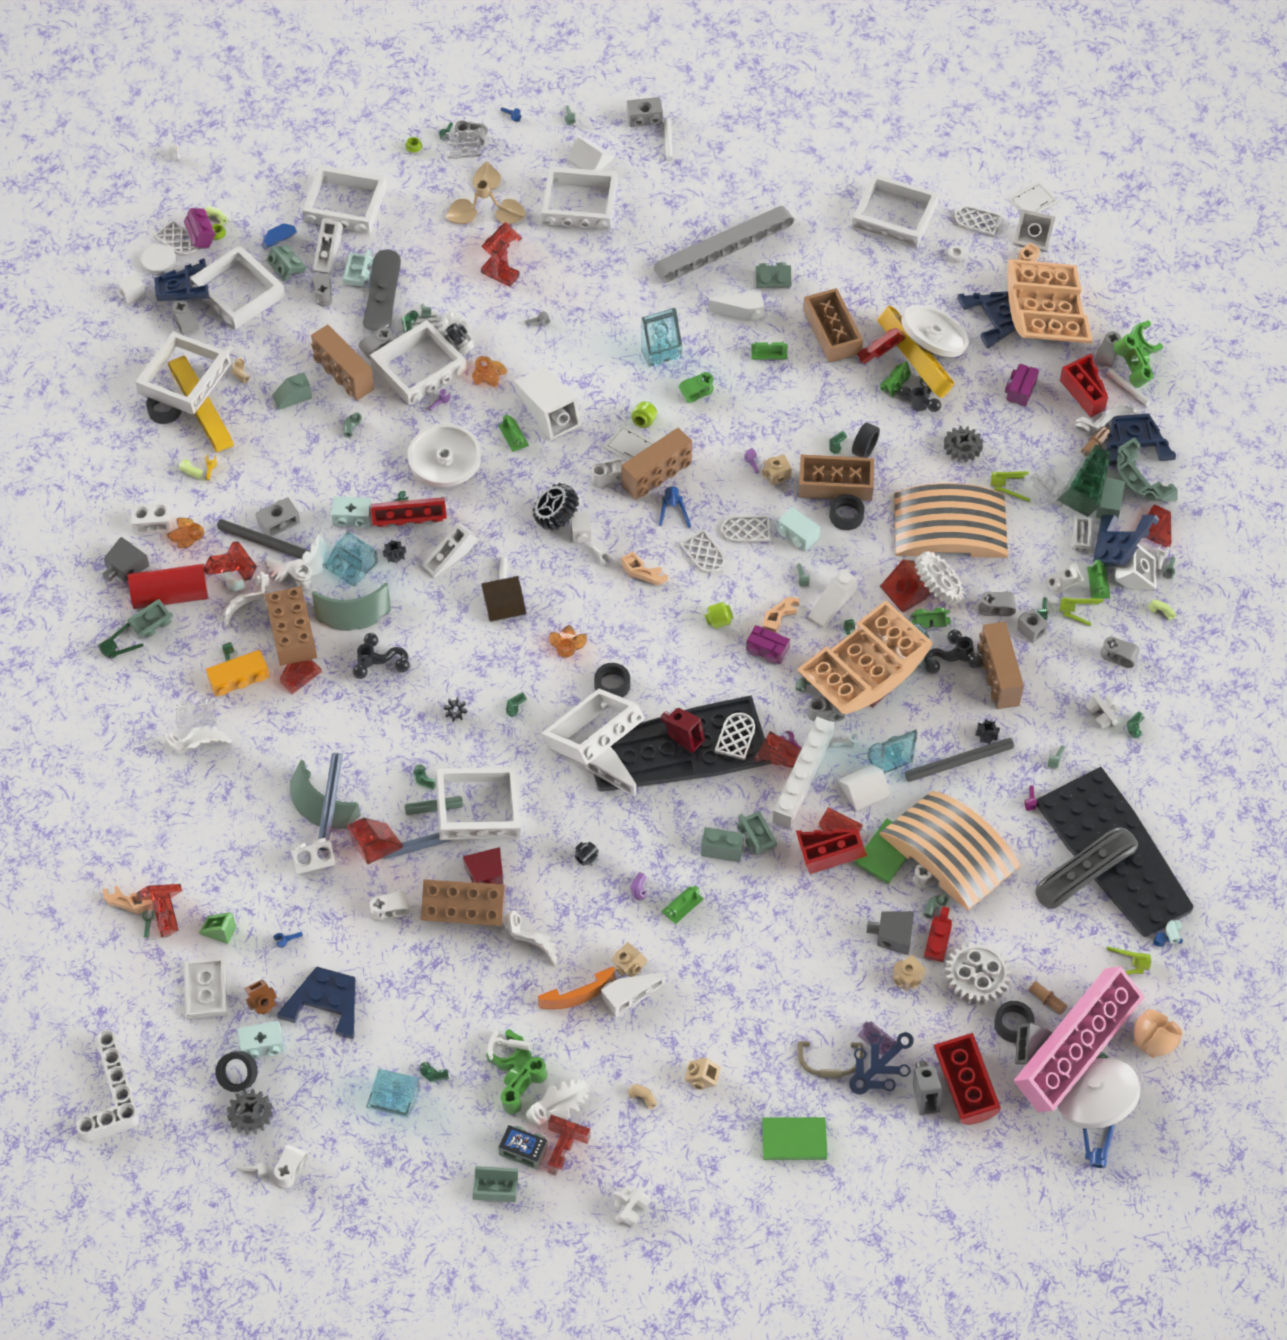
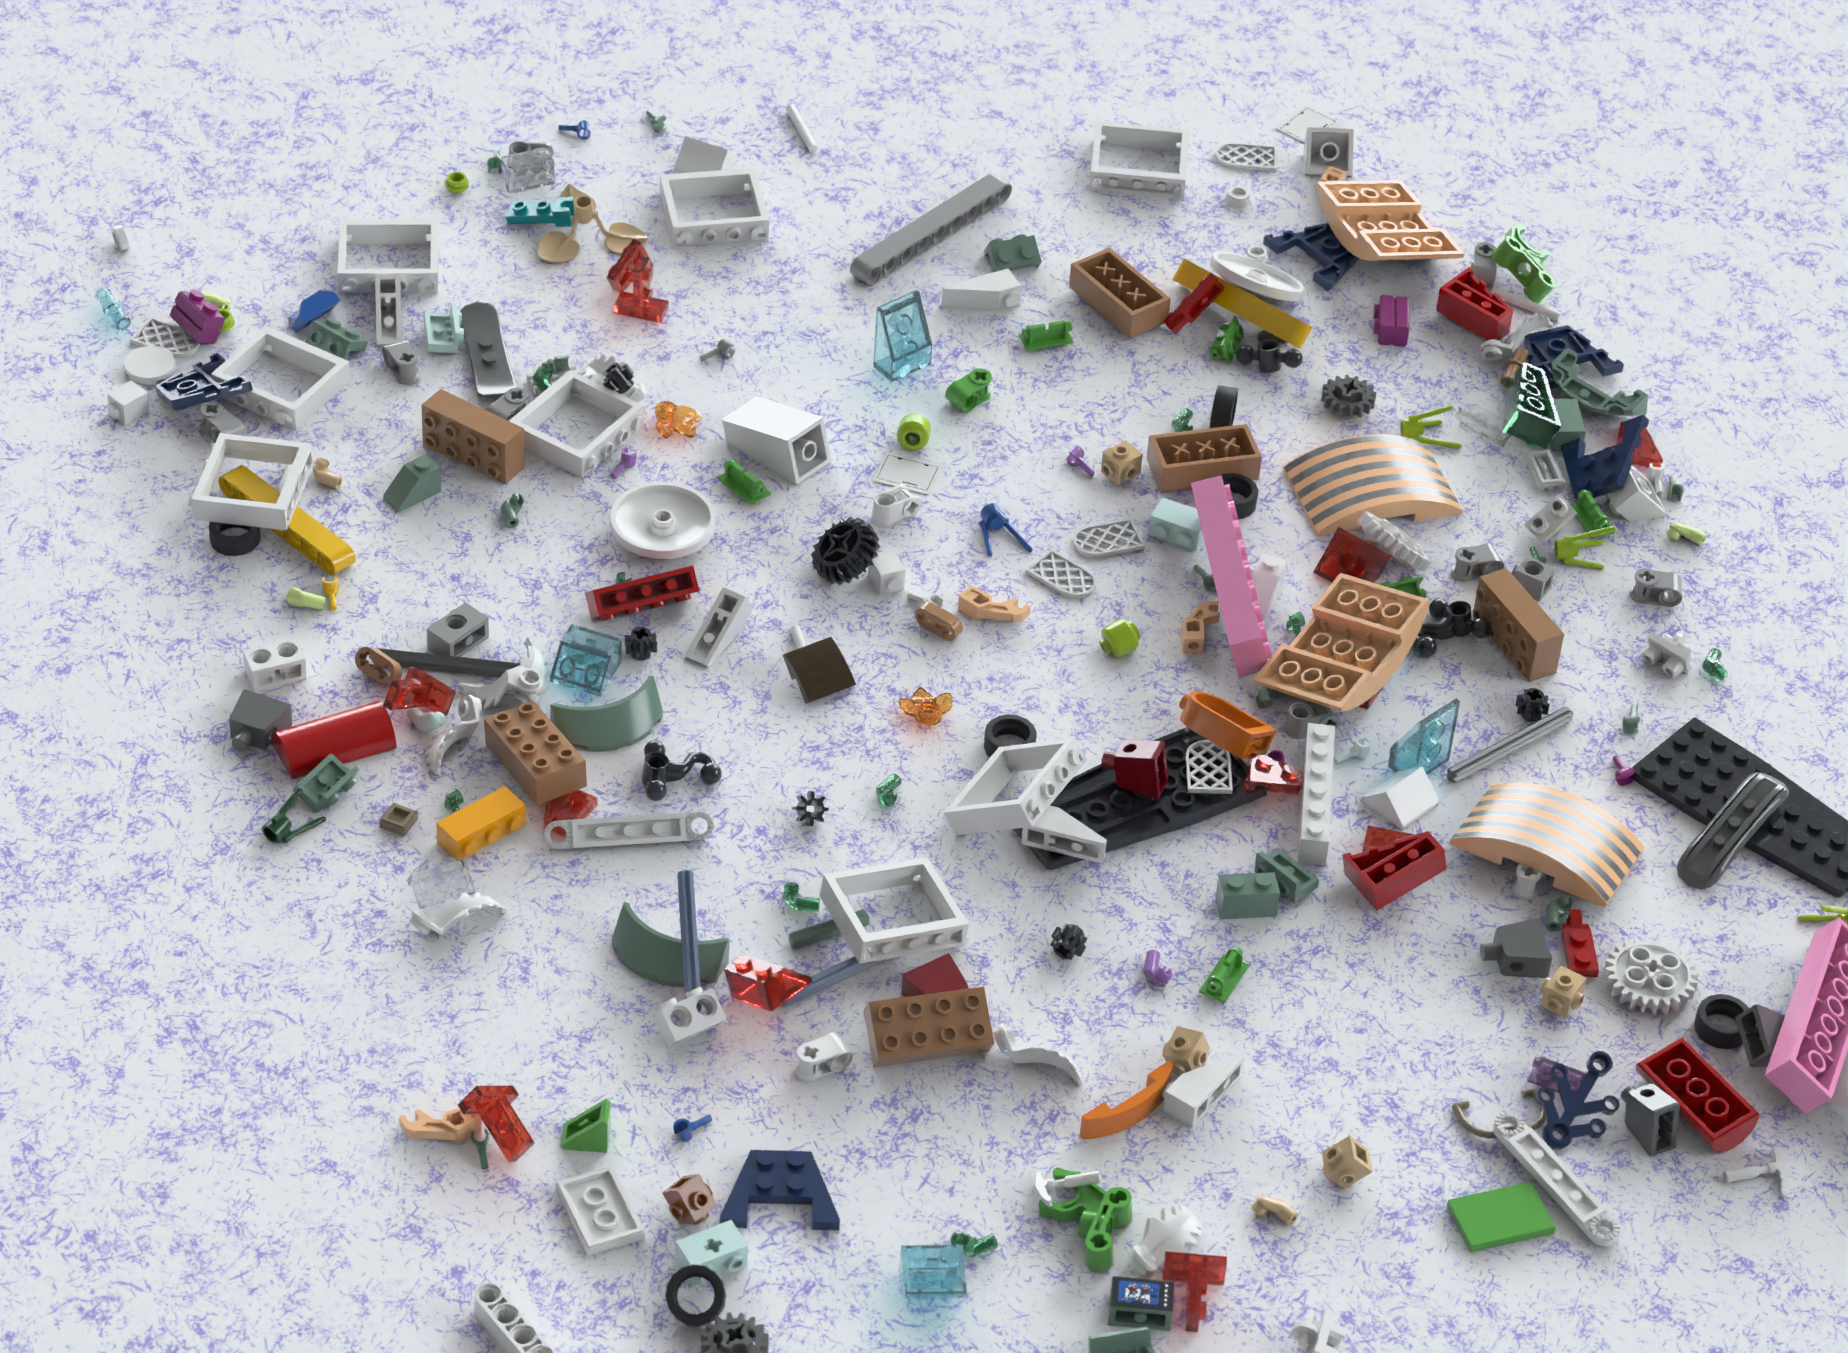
camera: 20 degrees left, 15 degrees down
clear orange plate [167,517,205,548] -> none
light aqua brick [331,496,371,527] -> none
medium nougat brick [621,427,692,500] -> none
light grey brick [627,97,663,127] -> none
magenta brick [746,625,790,664] -> none
bright green tile [854,818,907,885] -> none
medium nougat axle [1029,981,1067,1014] -> none
none -> clear light blue pin [95,287,131,331]
none -> medium nougat beam [355,647,402,685]
none -> dark tan tile [379,803,418,837]
none -> teal plate [506,197,574,227]
none -> white plate [543,812,714,849]
none -> medium nougat beam [914,602,963,641]
none -> orange window [1179,691,1277,759]
none -> bright pink brick [1191,475,1272,677]
none -> white plate [1244,246,1268,263]
none -> white plate [1493,1111,1620,1246]
none -> white piece [1723,1147,1788,1199]

